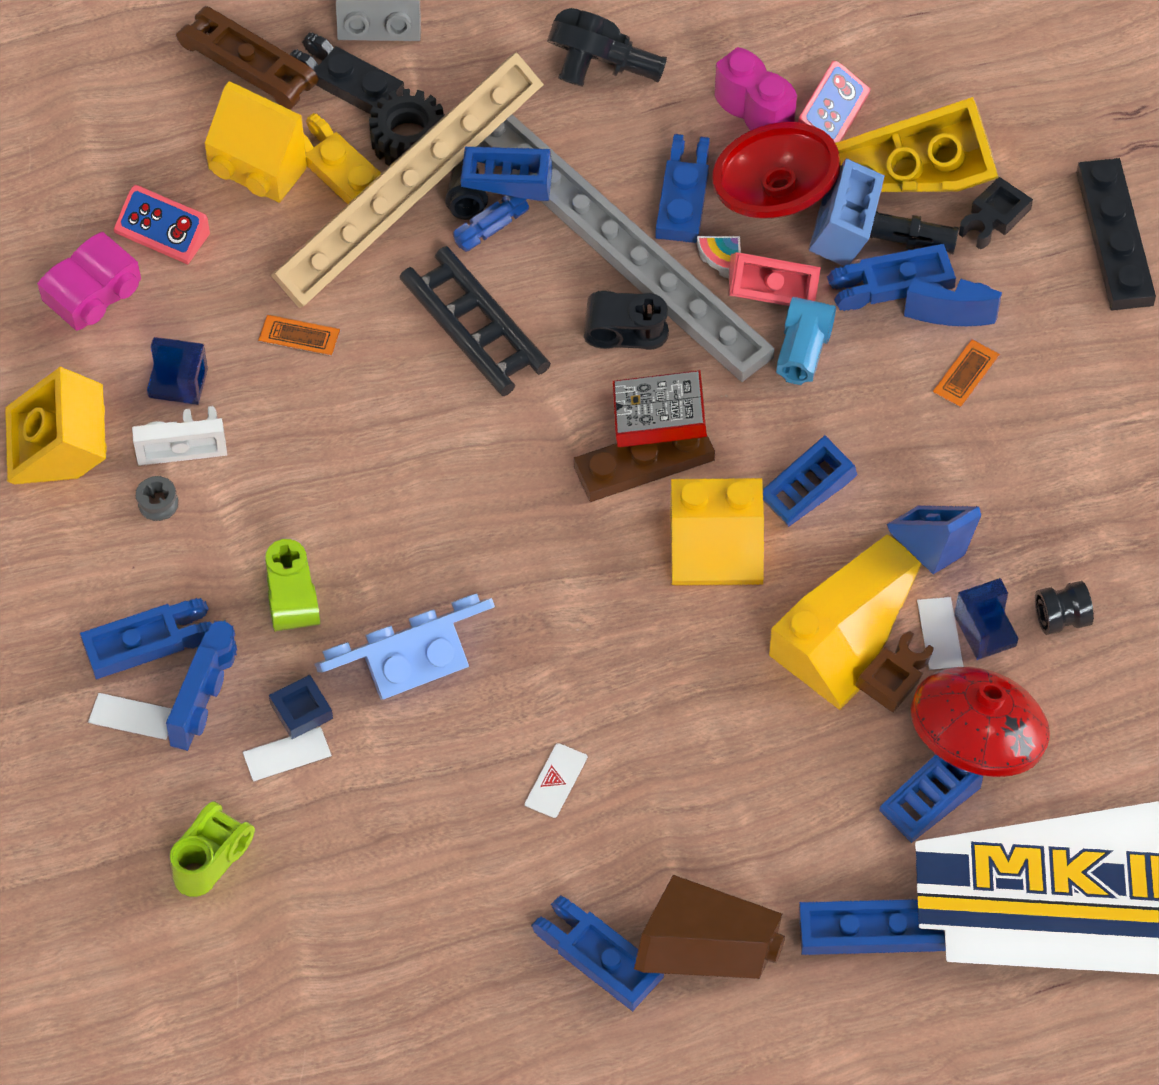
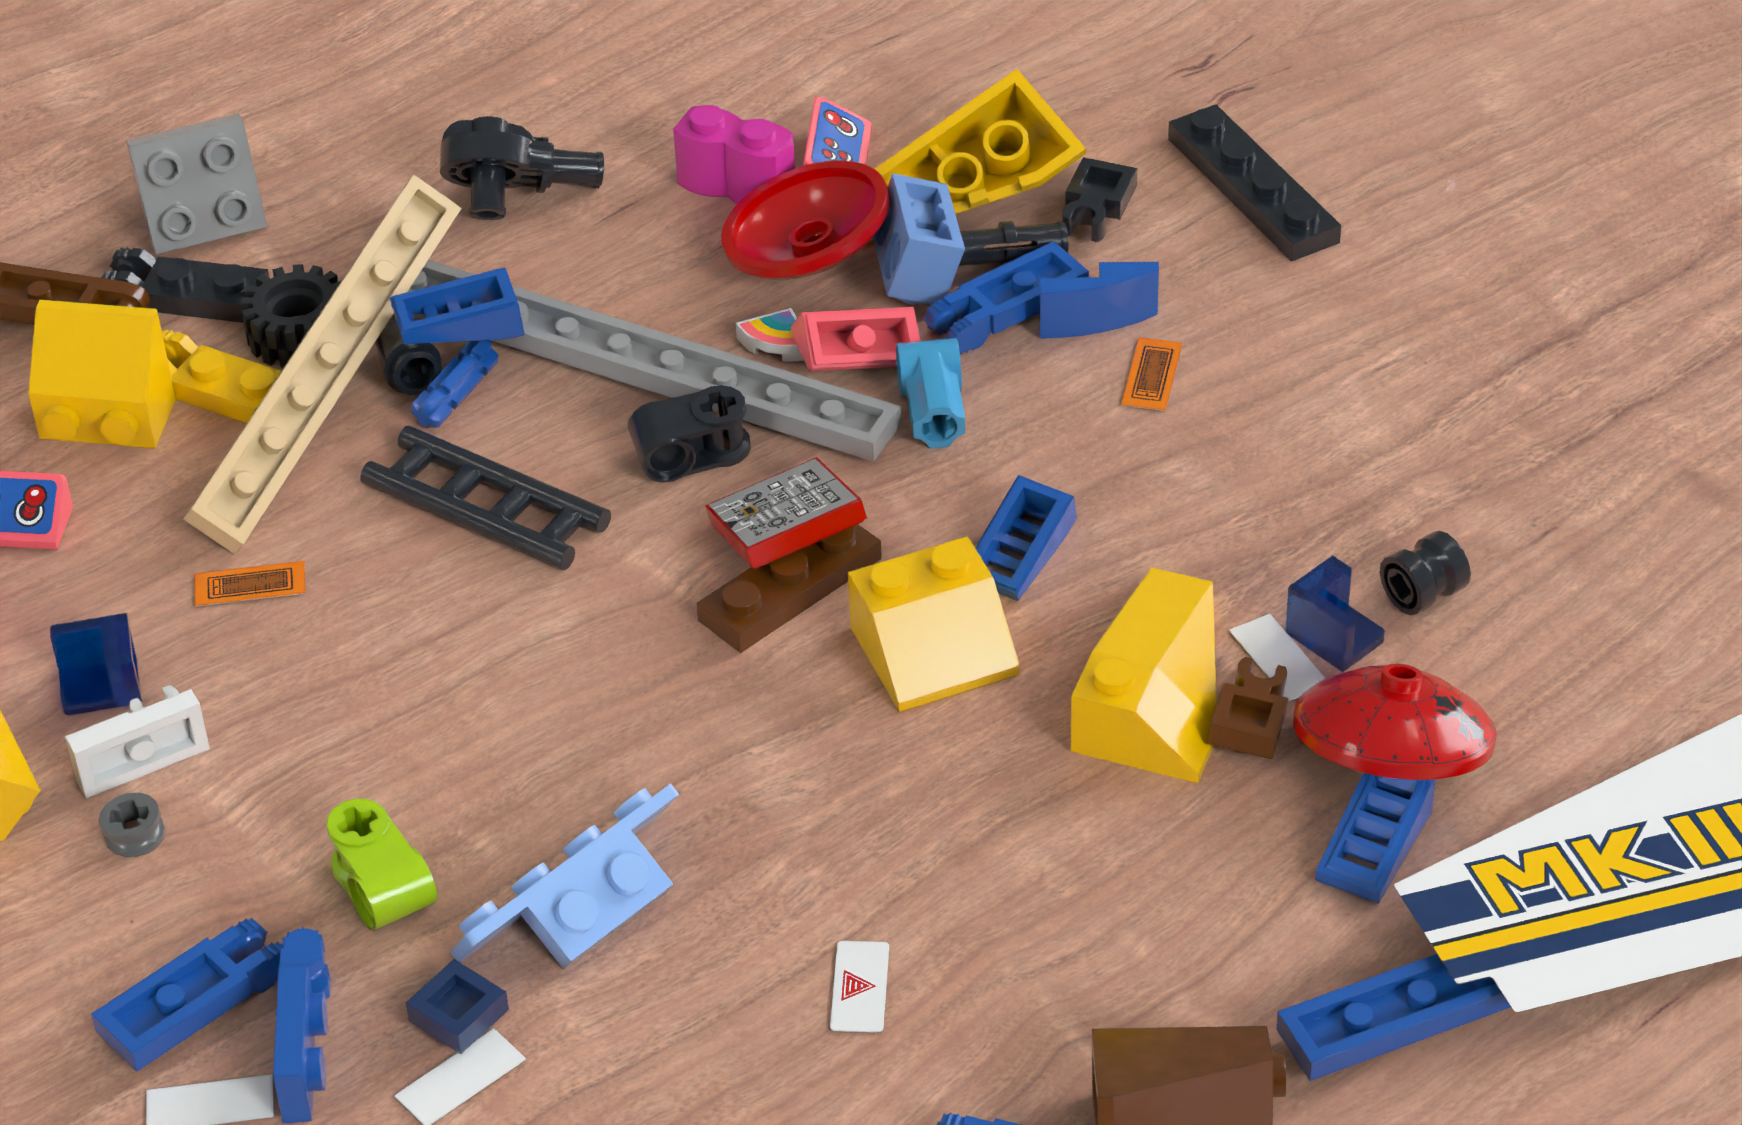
camera: 20 degrees left, 15 degrees down
blue hinge [655,134,710,243] -> none
blue slope [887,505,982,574] -> none

